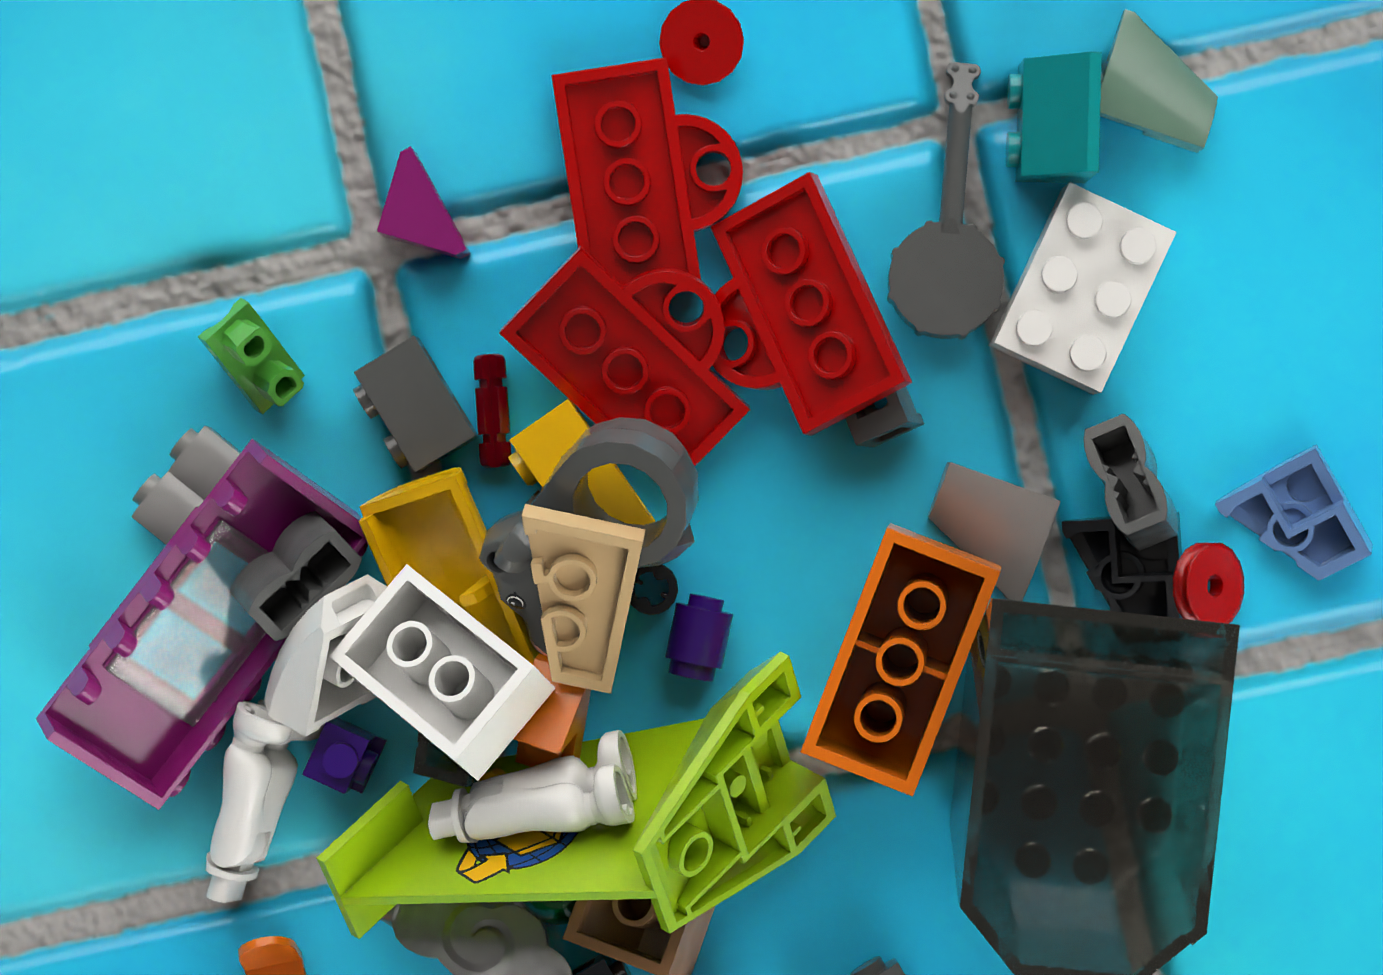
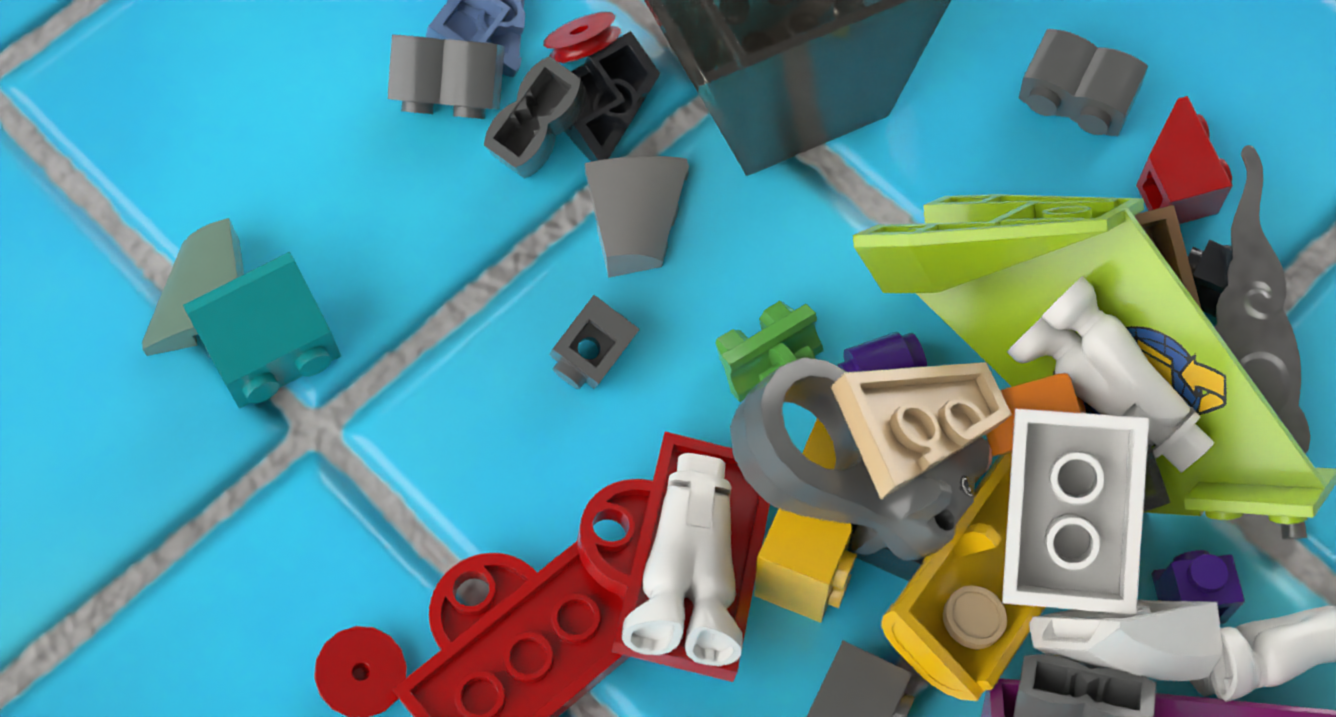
camera: 120 degrees left, 25 degrees down
dark red axle [473,354,512,468] -> none
red plate [711,172,912,436] -> none
orange brick [800,523,1001,797] -> none
dark grey piece [887,62,1005,340] -> none
white brick [988,182,1177,395] -> none
none -> dark grey brick [387,34,505,119]
none -> white piece [622,453,743,666]
none -> bright green hips [715,301,824,402]
none -> tan piece [943,586,1007,649]

